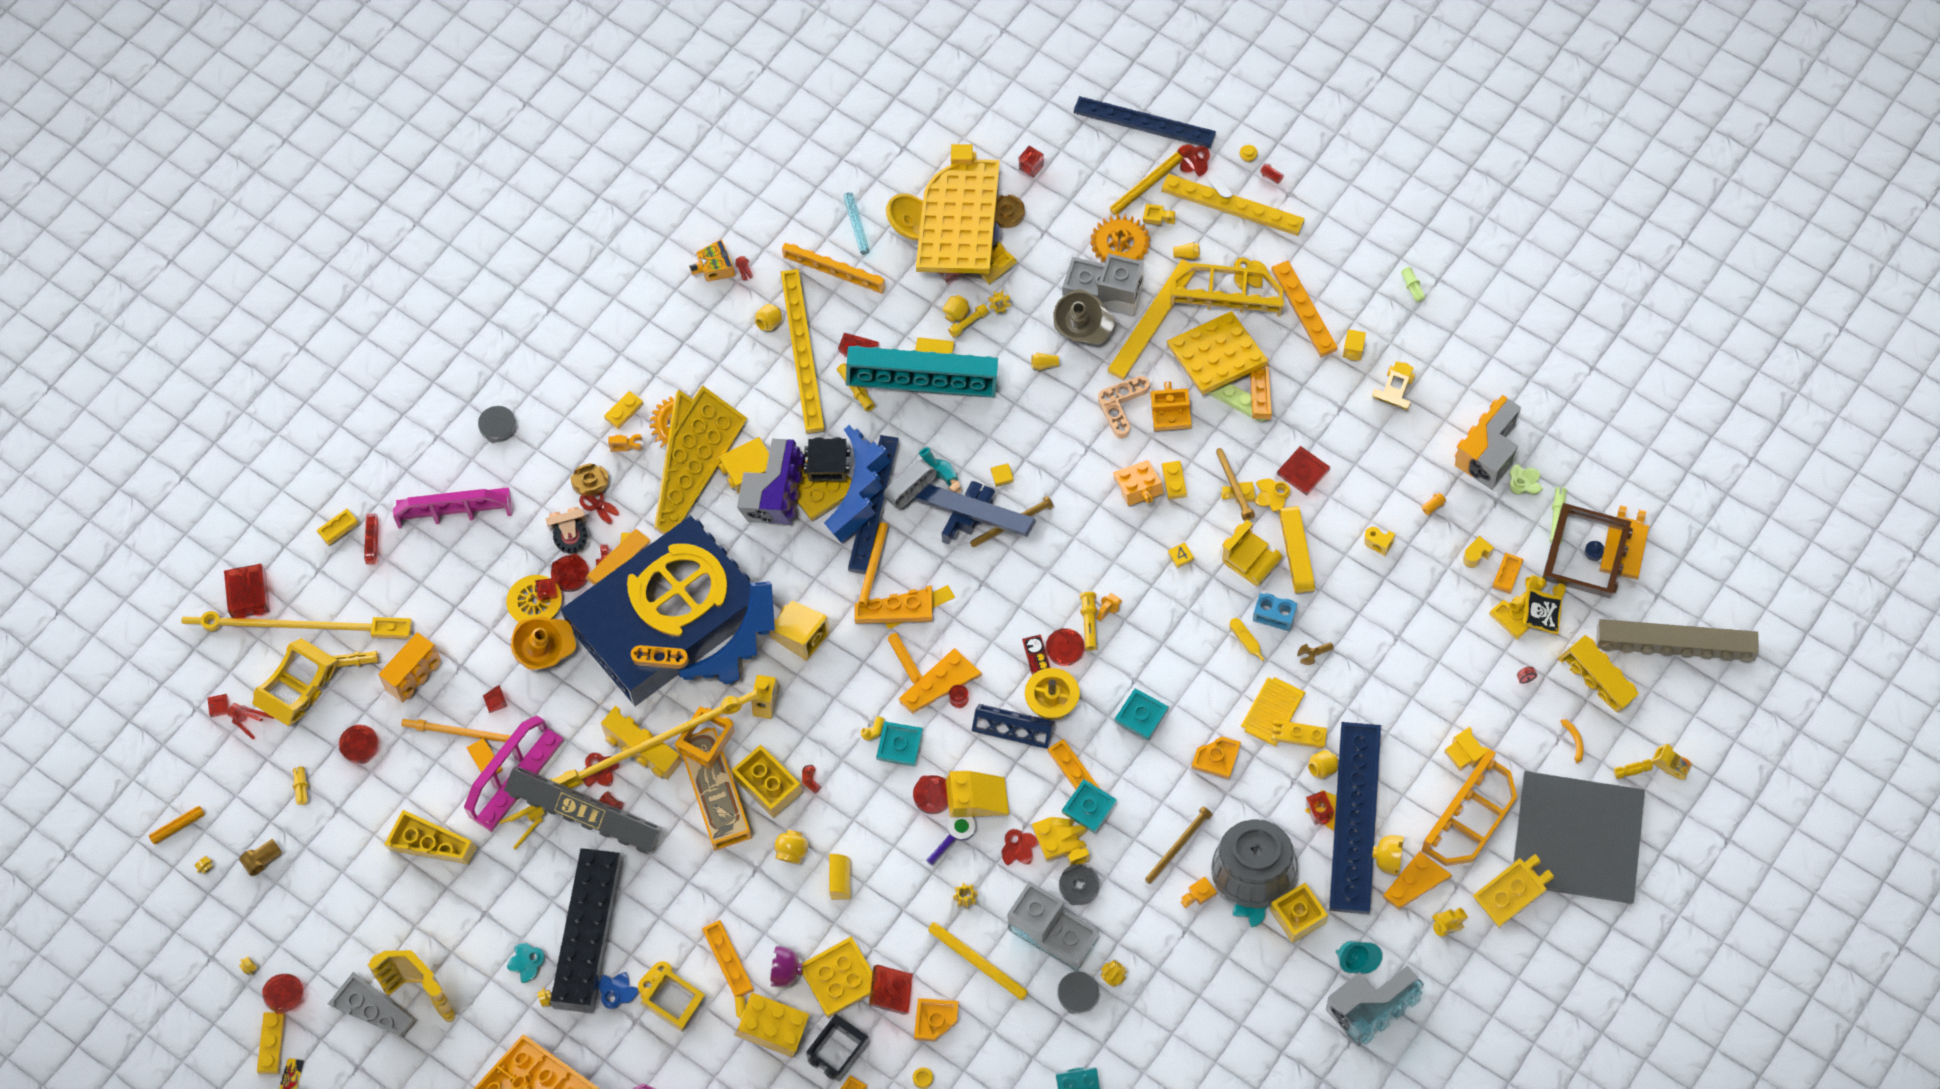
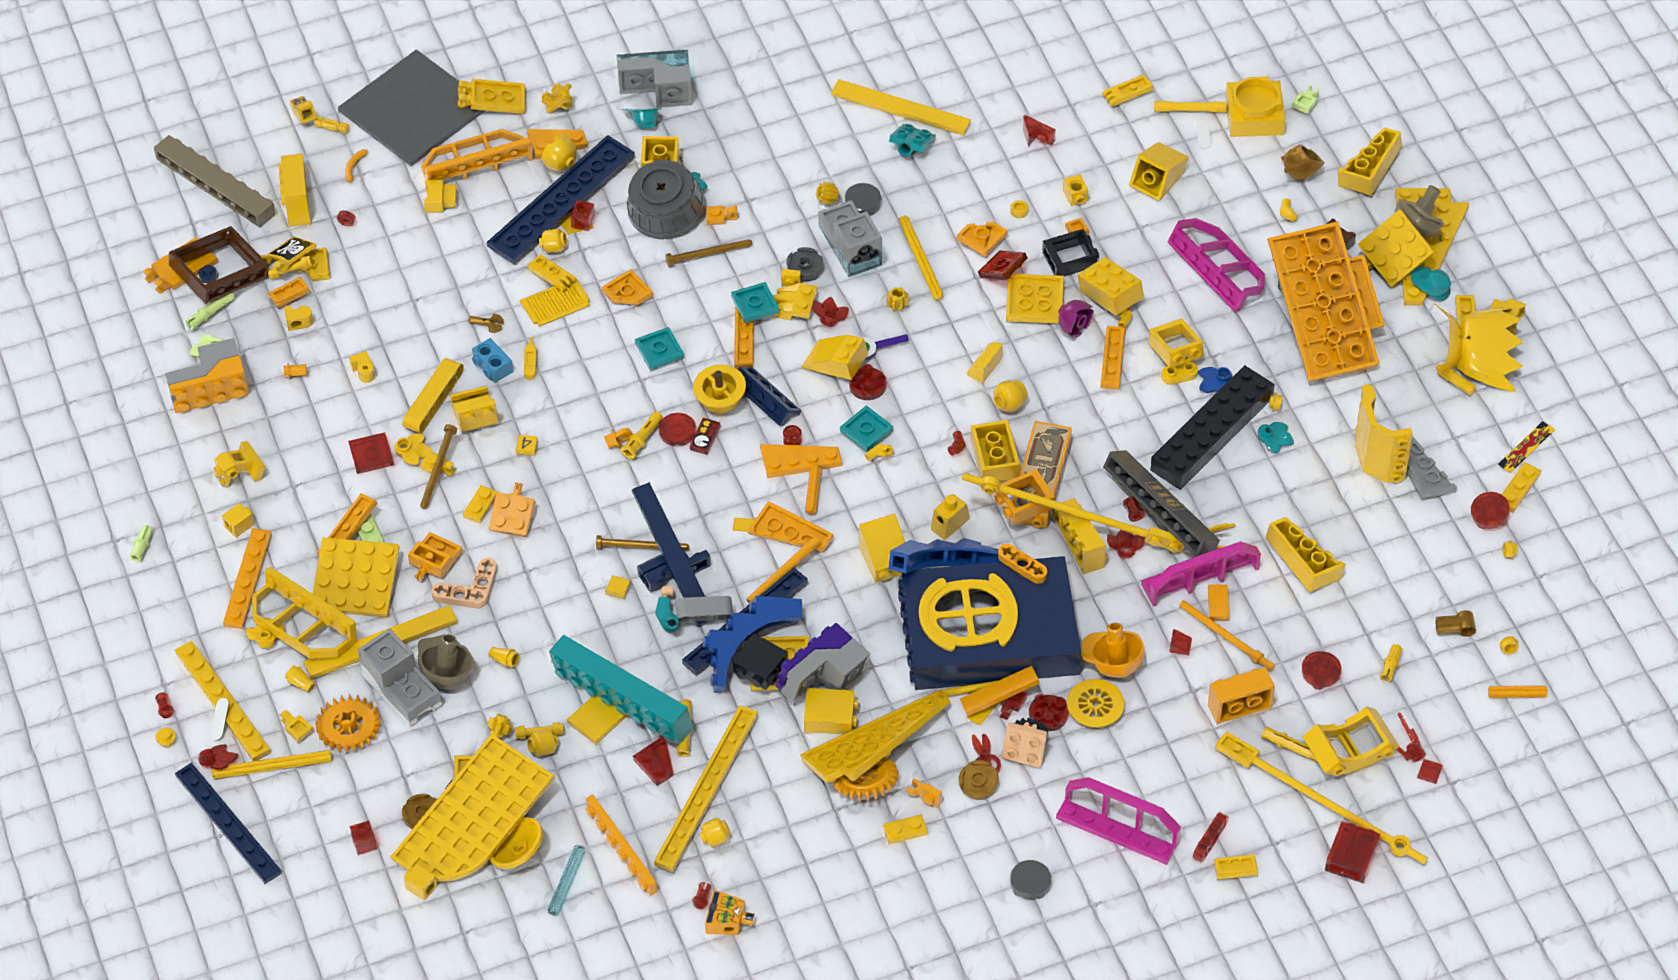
camera: 150 degrees left, 10 degrees down
clear red plate [535,578,557,601] -> none

